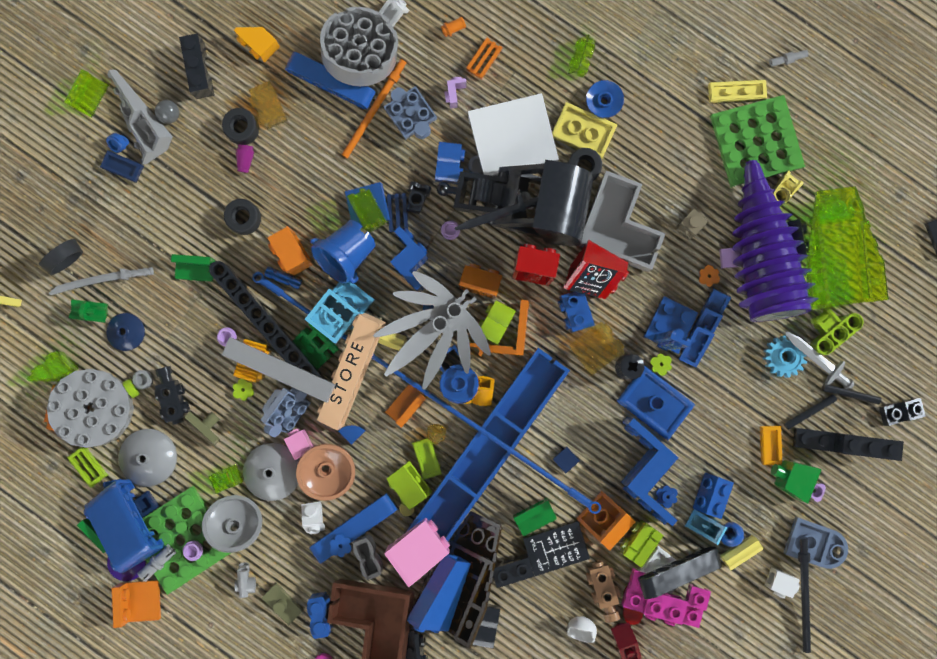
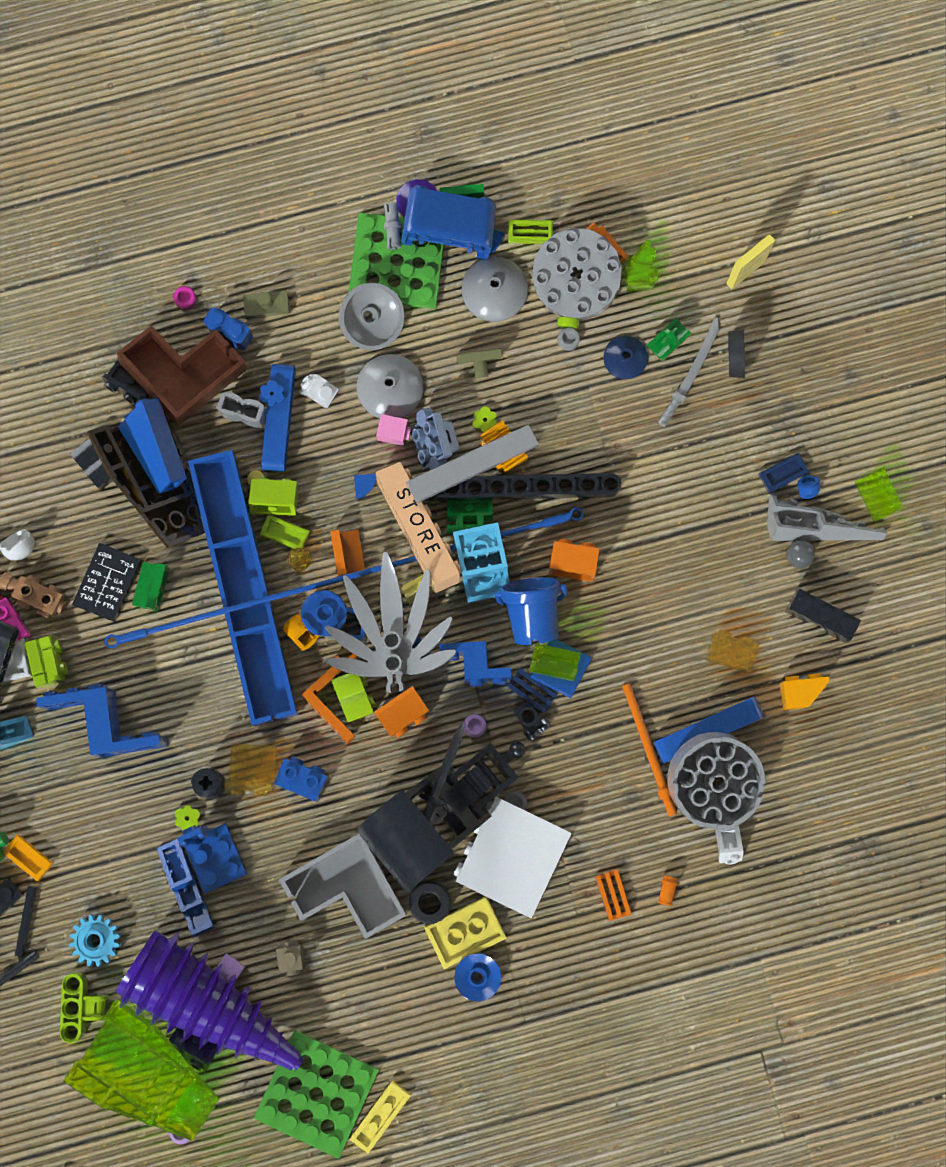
camera: 135 degrees right, 5 degrees down
orange bracket [112,580,161,628] -> none
dark blue tile [133,491,160,518] -> none
black brick [154,366,190,425] -> none
green panel [171,254,215,282] -> none
lavender plate [183,541,203,561] -> none
clear neon green slope [208,464,243,494] -> none
lavender plate [217,328,237,346] -> none
black tyre [222,108,259,145] -> none
black tyre [224,199,261,235] -> none
magenta cone [235,144,254,173] -> none
light grey plate [235,562,256,598] -> none
blue axle [265,267,302,289] -> none
nougat dish [296,444,355,501] -> none
sand blue piece [384,86,437,140] -> none
bright pink slope [384,518,450,587] -> none
blue brick [435,142,465,184] -> none
lavender bracket [444,77,466,109] -> none
black brick [493,553,535,588] -> none
red brick [511,244,560,286] -> none
dark blue tile [553,446,580,474] -> none
red slope [563,240,629,299] -> none
clear neon green hinge [568,34,596,77] -> none
orange slope [577,491,636,550] -> none
blue piece [617,365,695,441] -> none
blue plant [656,485,678,508] -> none
blue bracket [693,473,734,519] -> none
orange plant [699,265,720,287] -> none
light yellow piece [773,170,804,206] -> none
light grey sword [785,332,854,389] -> none

